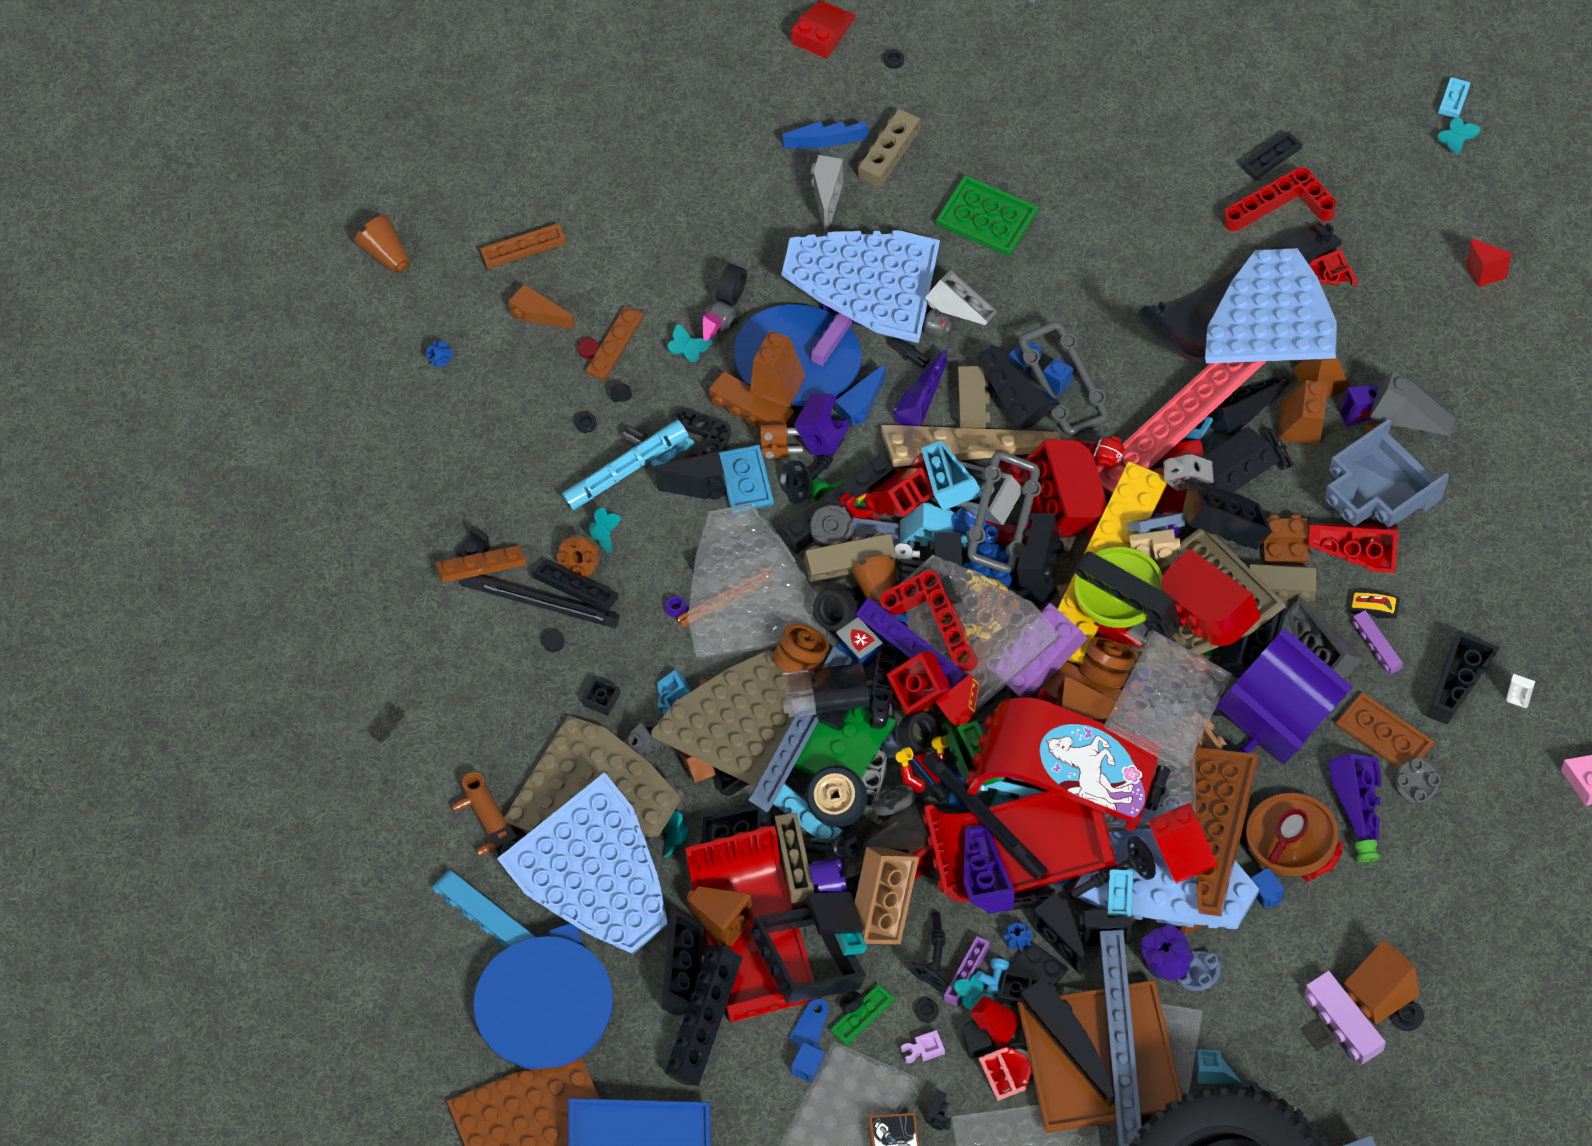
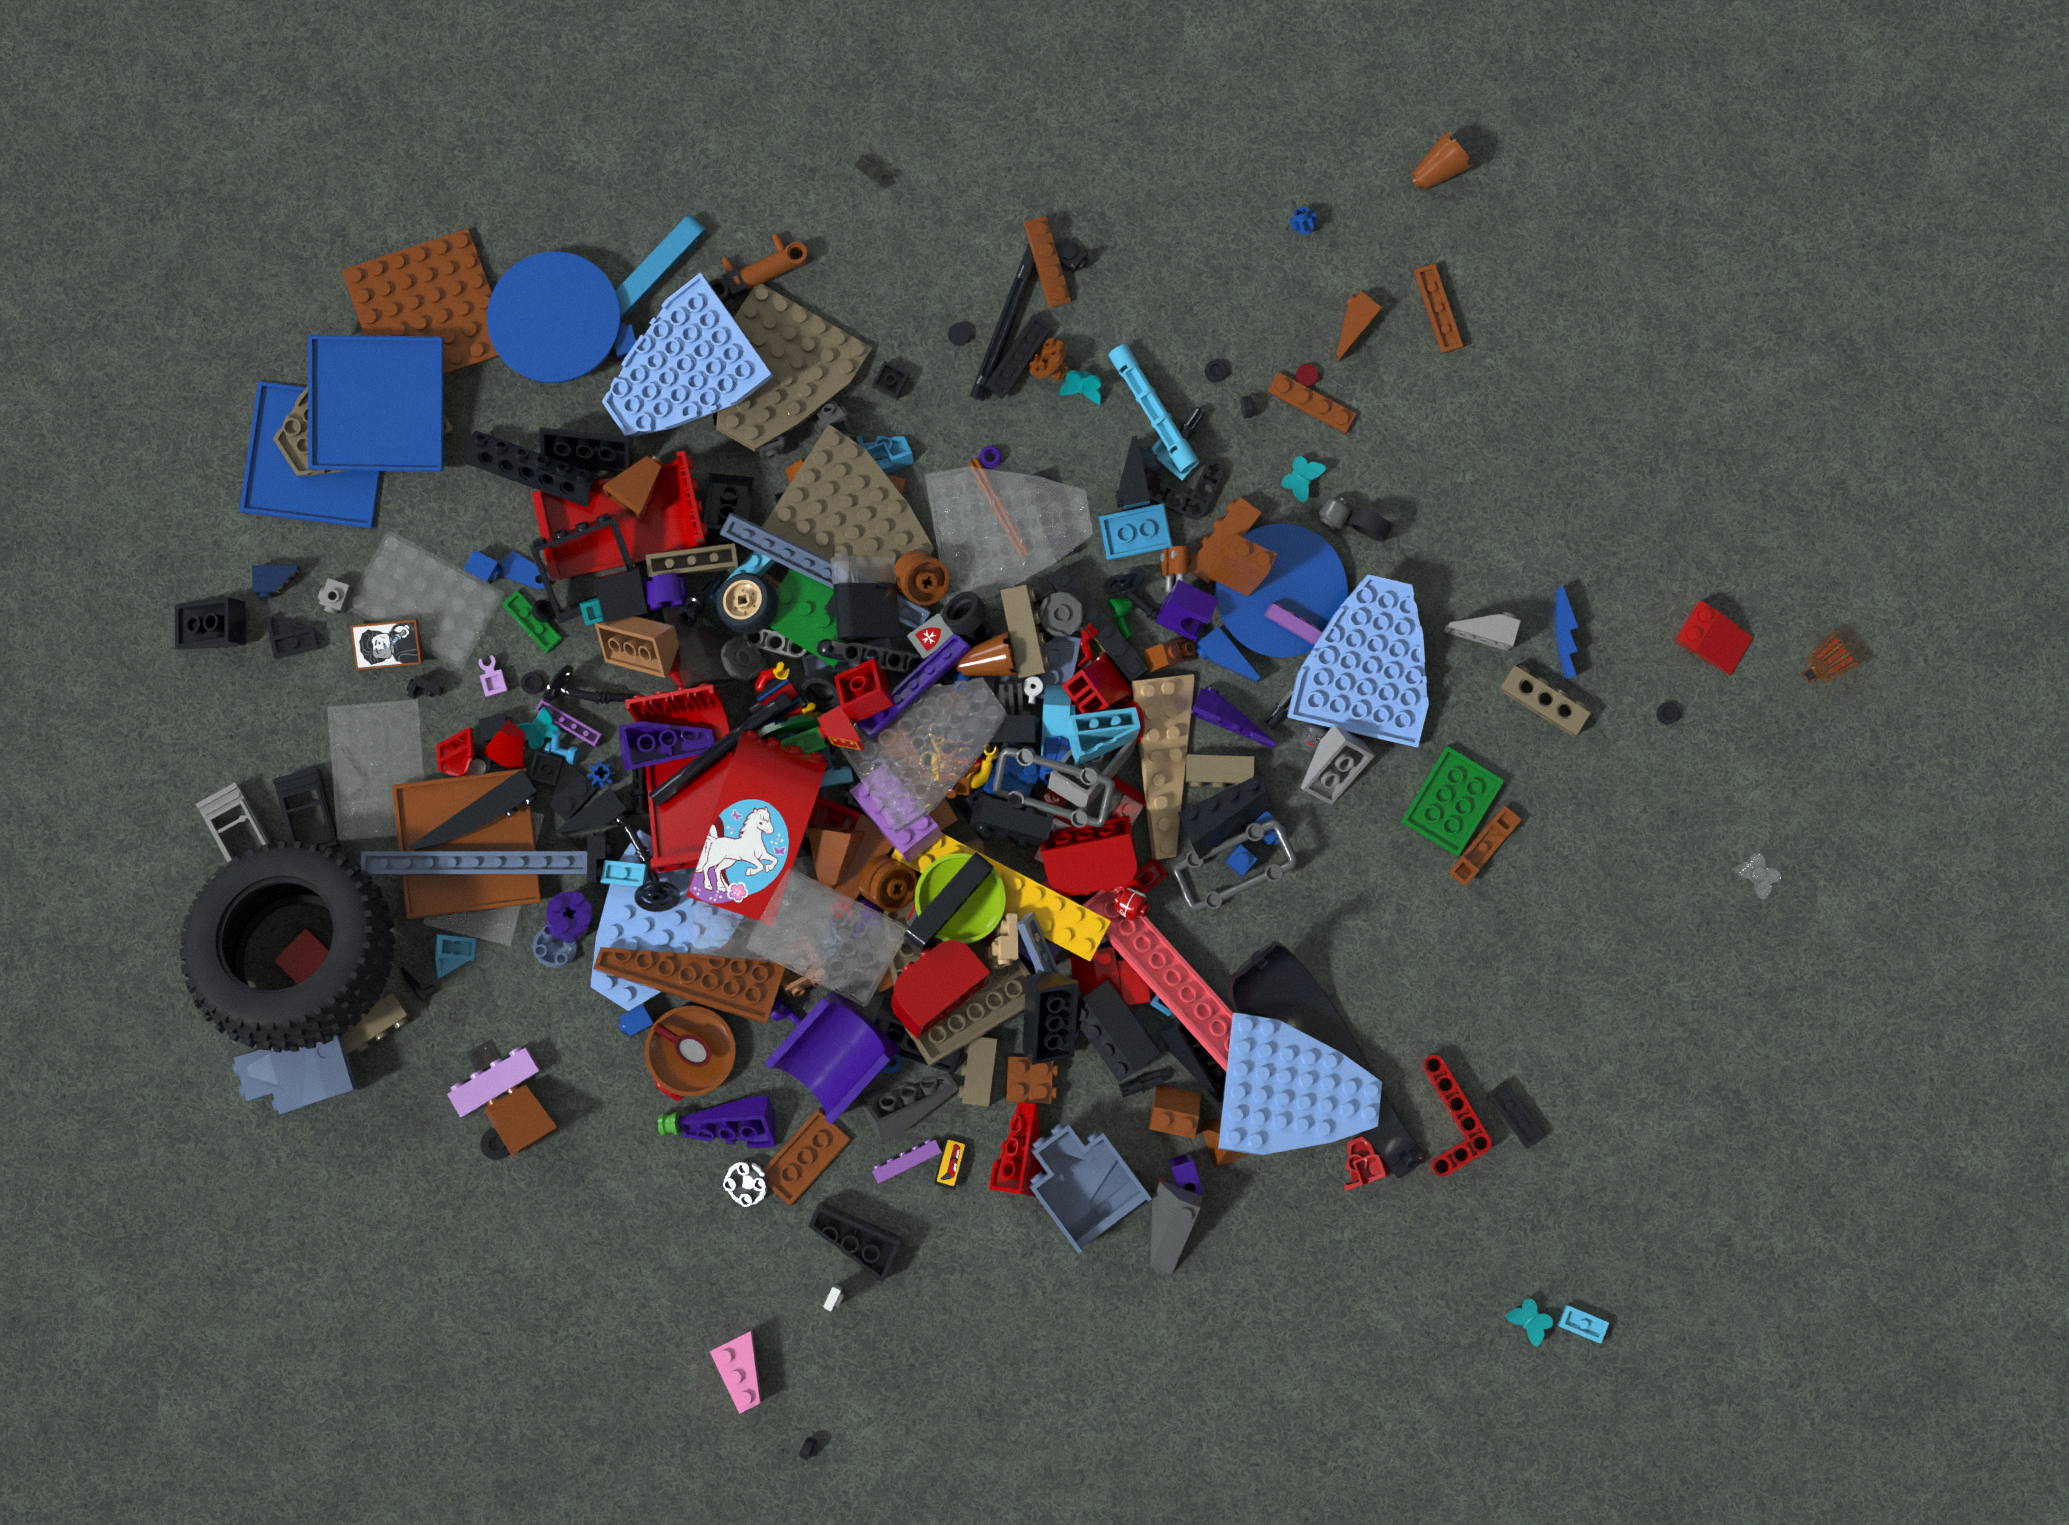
camera: 85 degrees right, 25 degrees up
teal animal [663,810,688,858] -> none
dark pink slope [703,311,722,341] -> none
red beam [880,570,978,671] -> none
black tile [941,576,962,604] -> none
black pin [1145,765,1171,811] -> none
red slope [1148,803,1218,884] -> none
light grey torso [1164,454,1214,491] -> none
red slope [1466,238,1512,287] -> none
none -> dark orange slope [1143,638,1197,672]
none -> dark orange slope [1448,805,1522,887]

